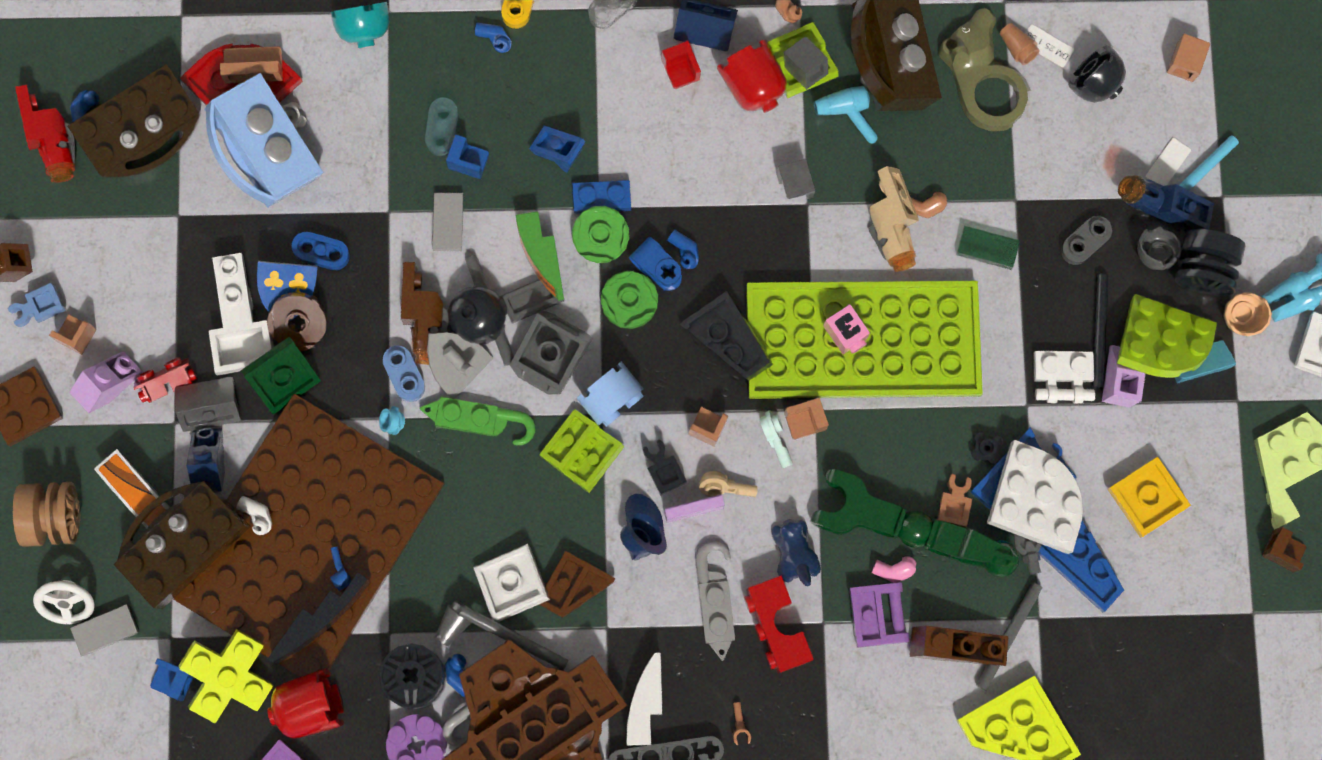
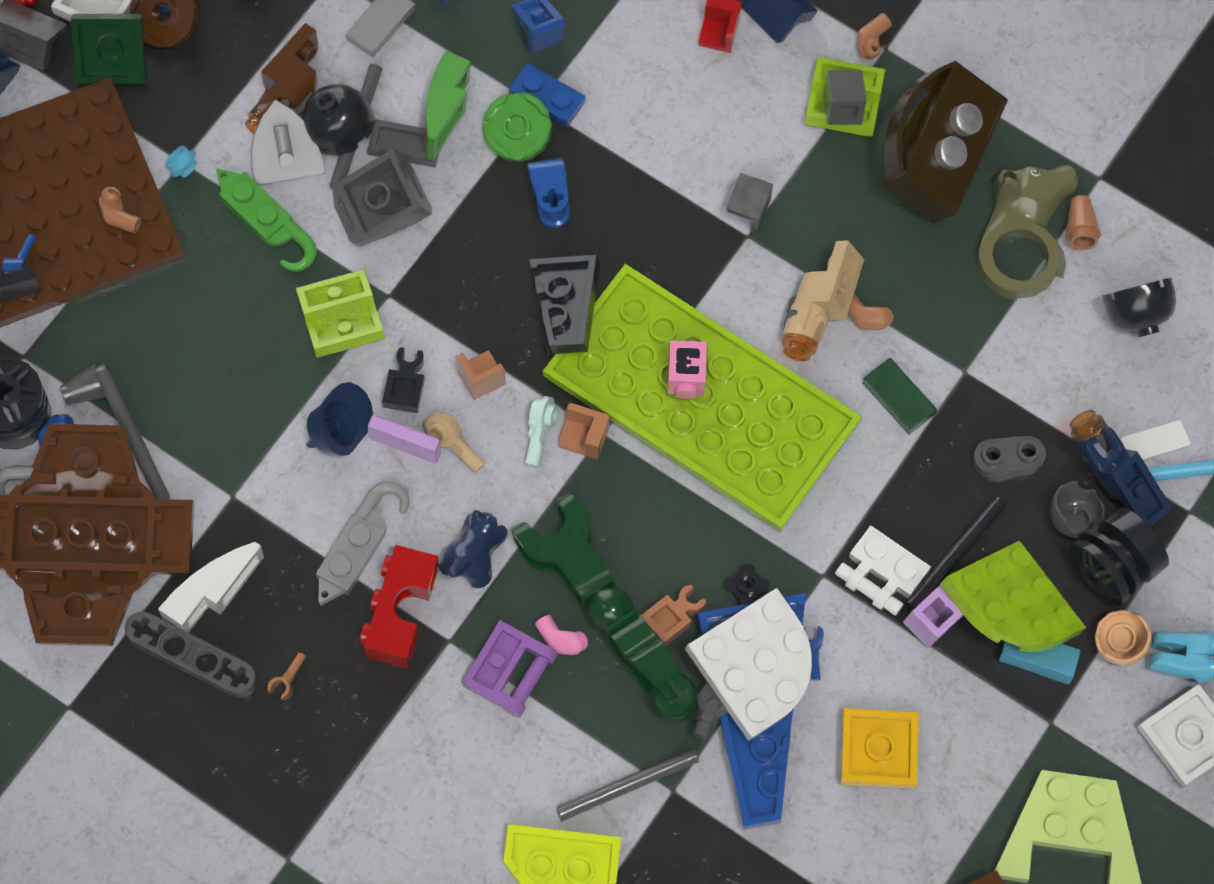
camera: 40 degrees right, 10 degrees down
medium blue plate [383,346,425,402] -> none
white tile [473,544,550,622] -> none
reddish brown wing [539,551,616,618] -> none
light blue brick [576,361,644,427] -> none
bright green tile [601,271,658,329] -> none
blue arm [668,229,699,269] -> none
red cylinder [717,40,787,113] -> none
medium azure piece [813,86,878,143] -> none
reddish brown slope [910,626,1008,666] -> none
white sticker [1025,24,1074,68] -> none
none -> nougat arm [99,187,141,234]

